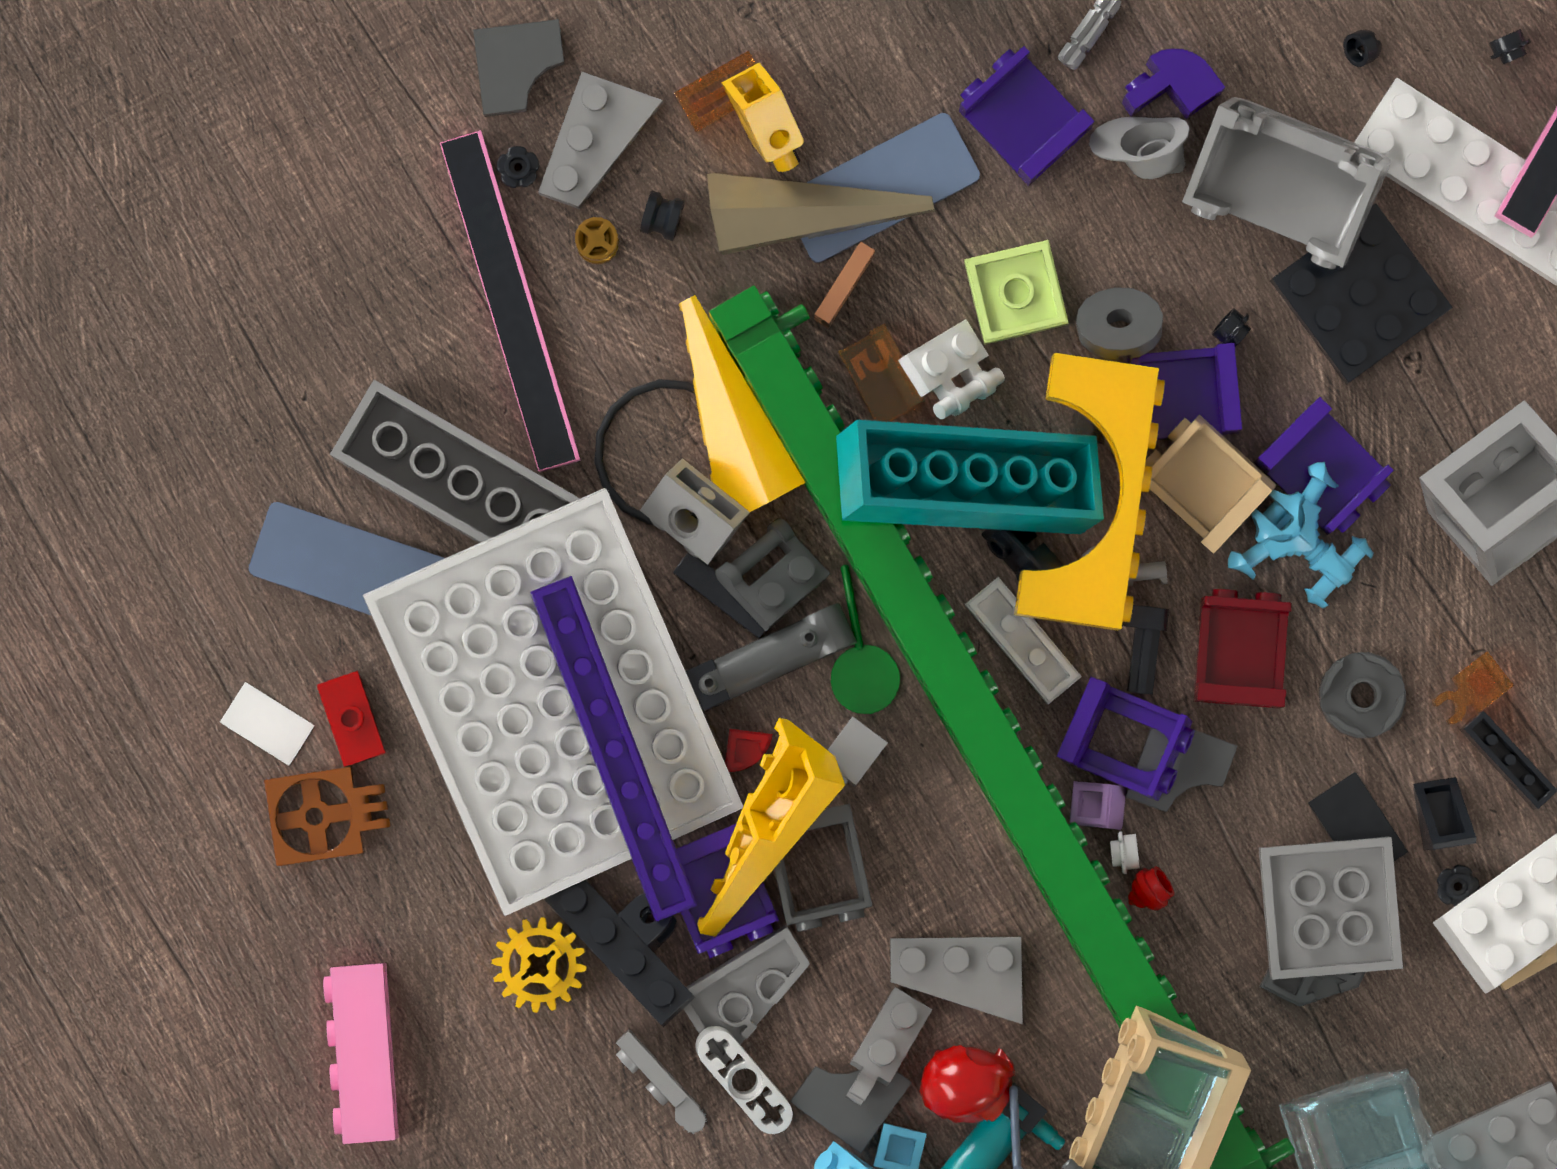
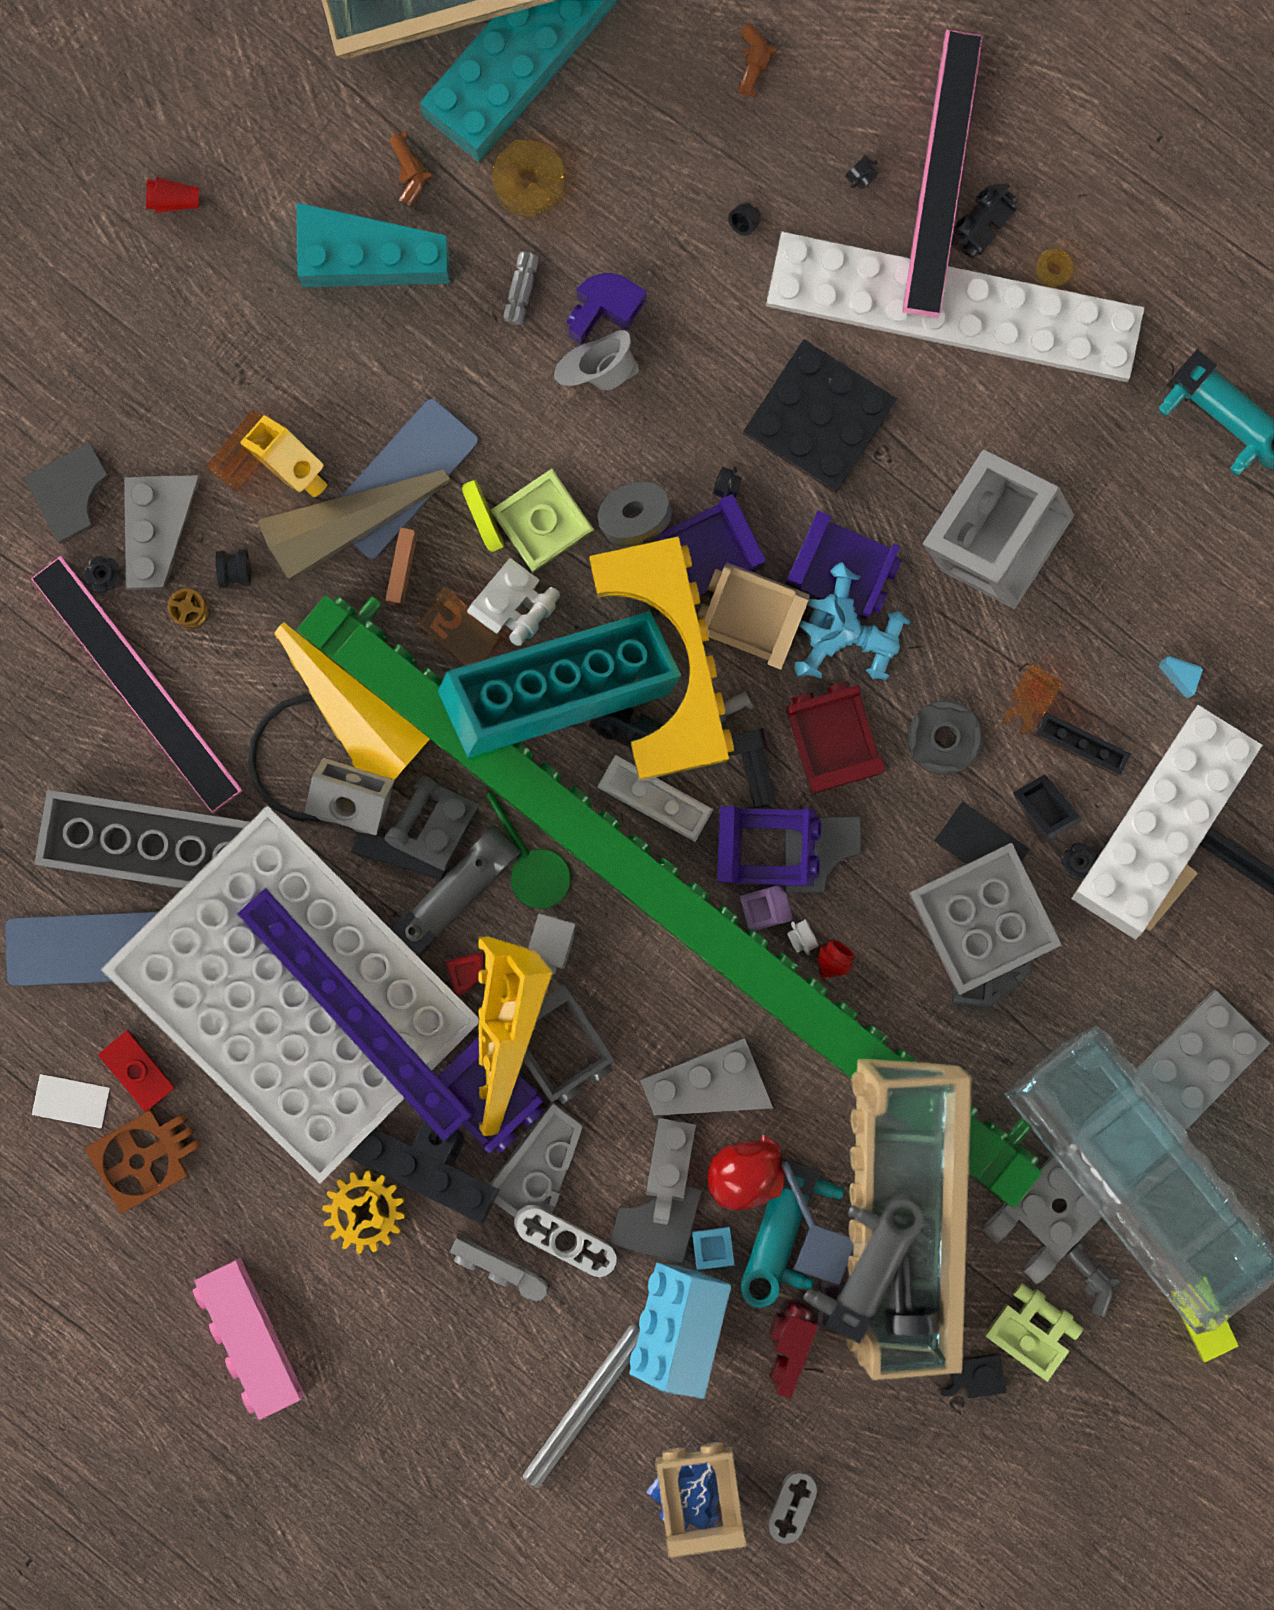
camera: 15 degrees left, 0 degrees up
dark purple panel [959,46,1095,186] -> none
light grey windscreen [1182,97,1391,269] -> none
none -> neon yellow tile [462,479,505,552]

